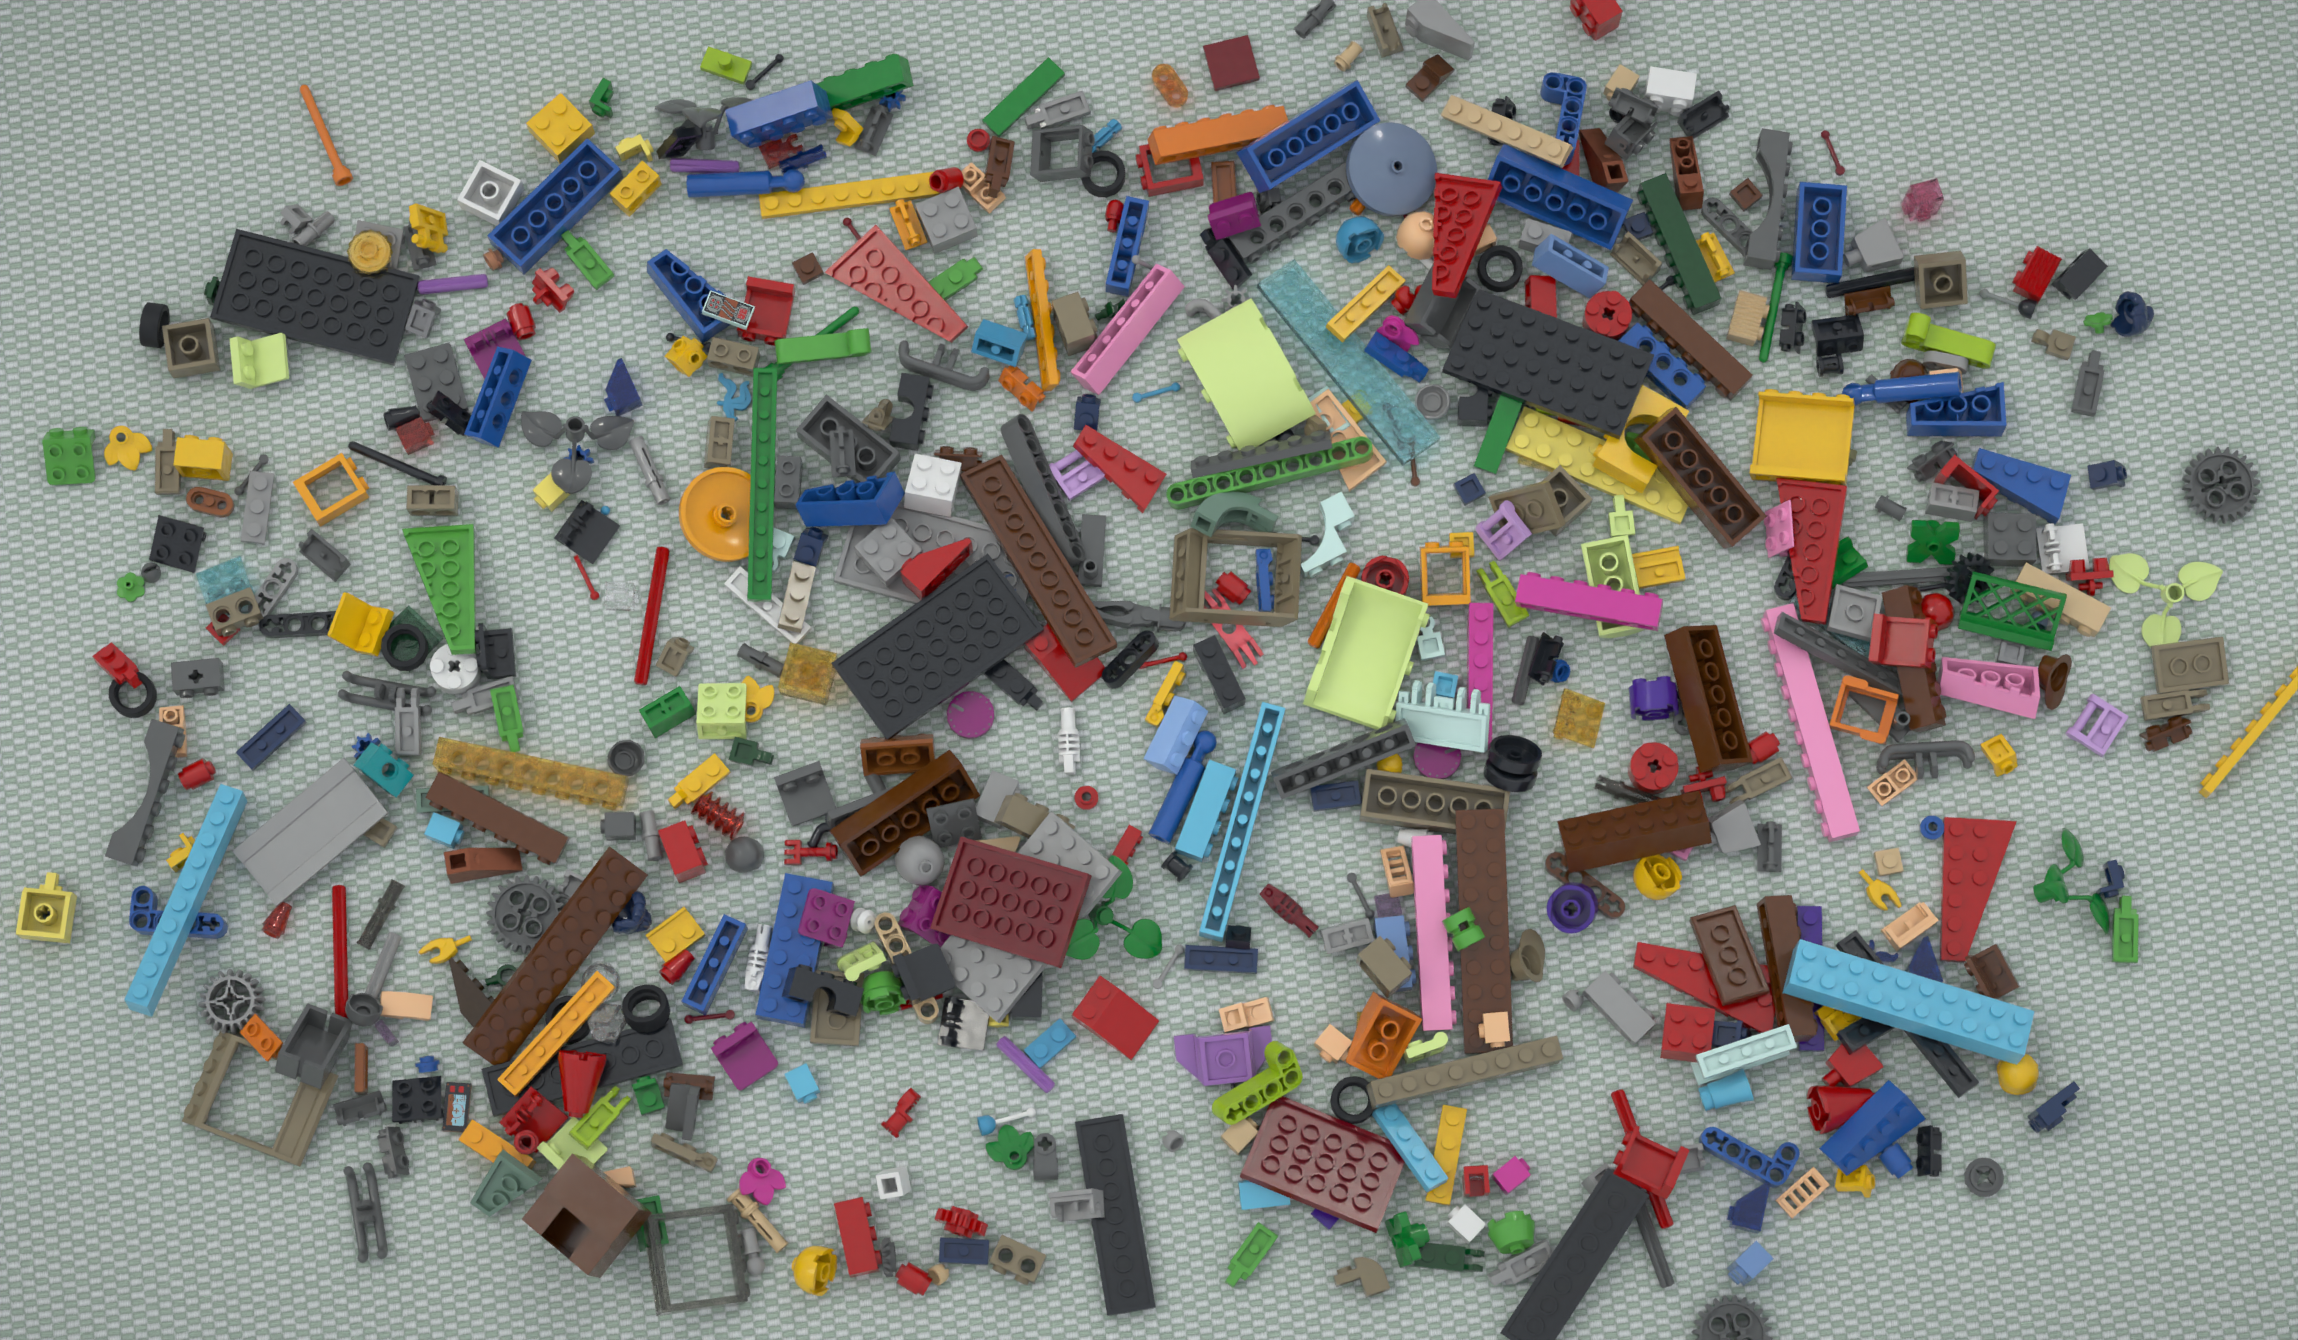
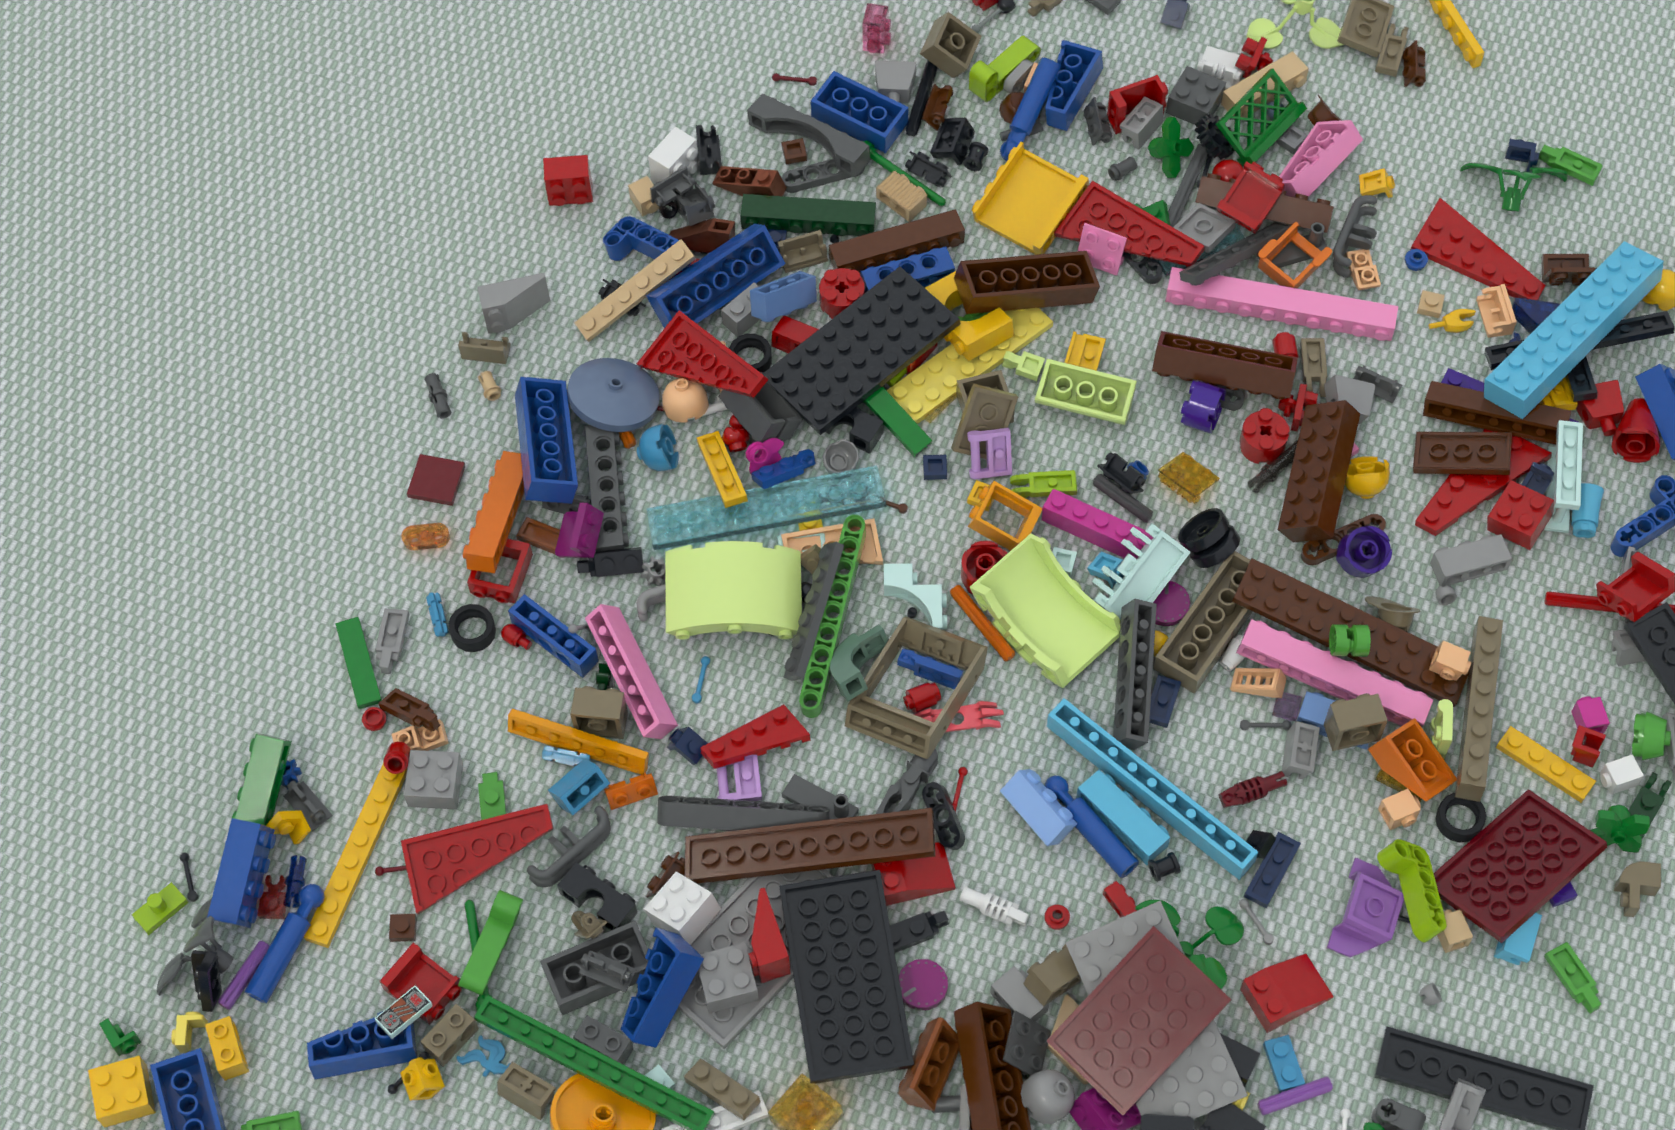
camera: 60 degrees left, 15 degrees down
dark blue bracket [794,527,829,567] -> none
light orange hinge [889,199,927,251] -> none
dark grey window [1030,125,1095,182] -> none
yellow hinge [1145,661,1186,728] -> none
black arch [1193,635,1246,715] -> none
light nougat slope [1219,997,1274,1033] -> none
medium azure plate [1372,1104,1448,1193] -> none
reddish brown slope [1406,54,1455,102] -> none
dark pink brick [1515,572,1663,631] -> none
yellow hinge [1696,232,1735,283] -> none
blue wedge [1971,448,2071,525] -> none
lavender plate [2066,694,2129,757] -> none

